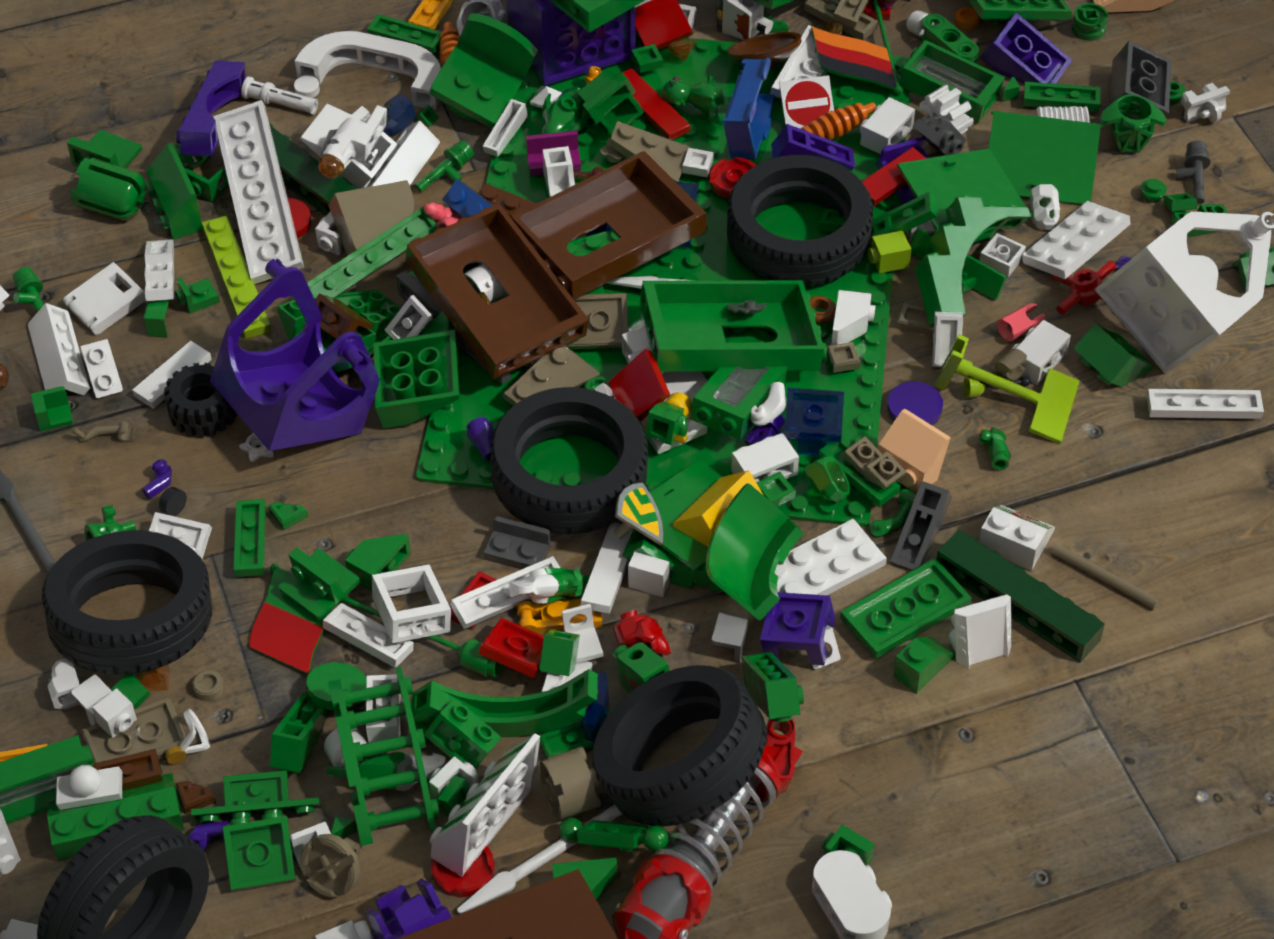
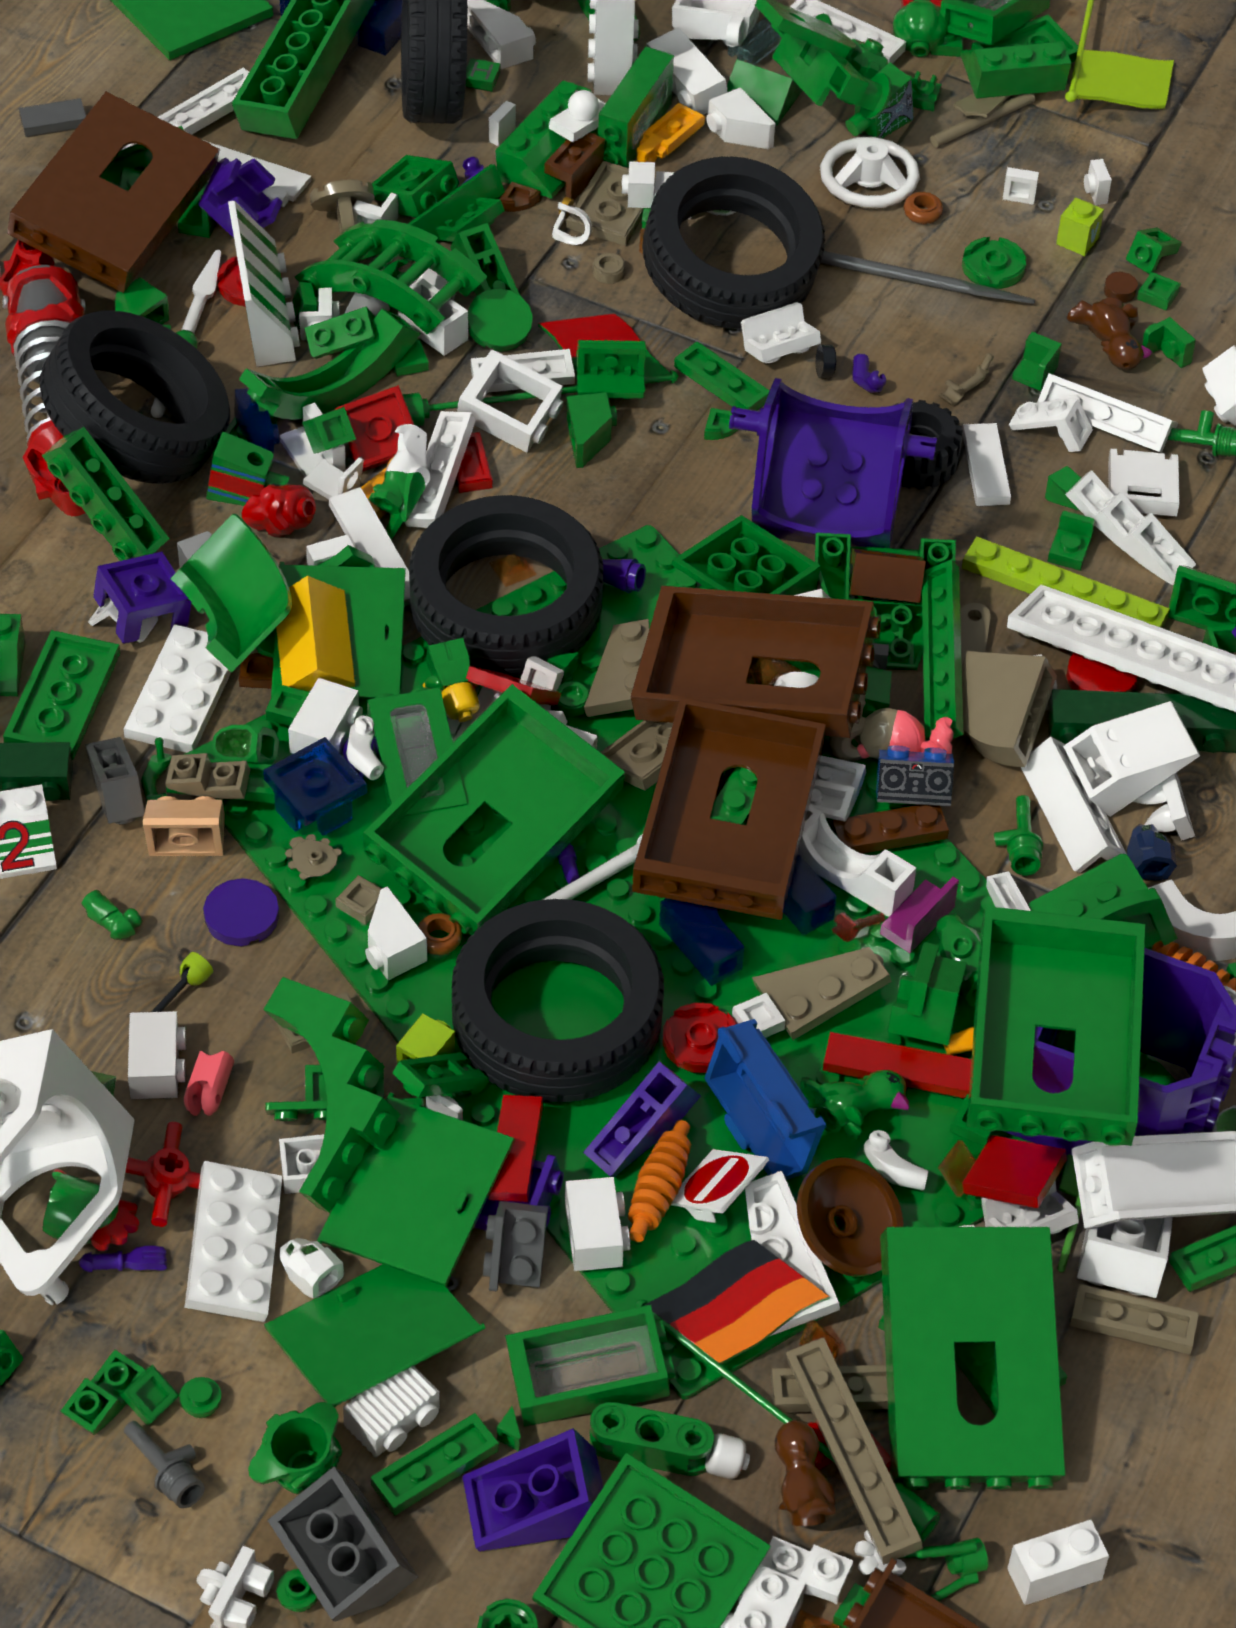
camera: 135 degrees right, 0 degrees up
green piece [84,504,136,541] -> none
white plate [319,105,387,178] -> none
dark tan brick [538,747,601,820] -> none
shield [614,483,663,545] -> none
dark grey piece [726,300,767,314] -> none
white gear [919,85,974,134] -> none
white tile [932,312,963,367] -> none
lime piece [934,334,1080,444] -> none
dark tan piece [991,349,1027,381] -> none
none -> dark tan piece [285,834,341,880]
none -> white arm [864,1130,928,1190]

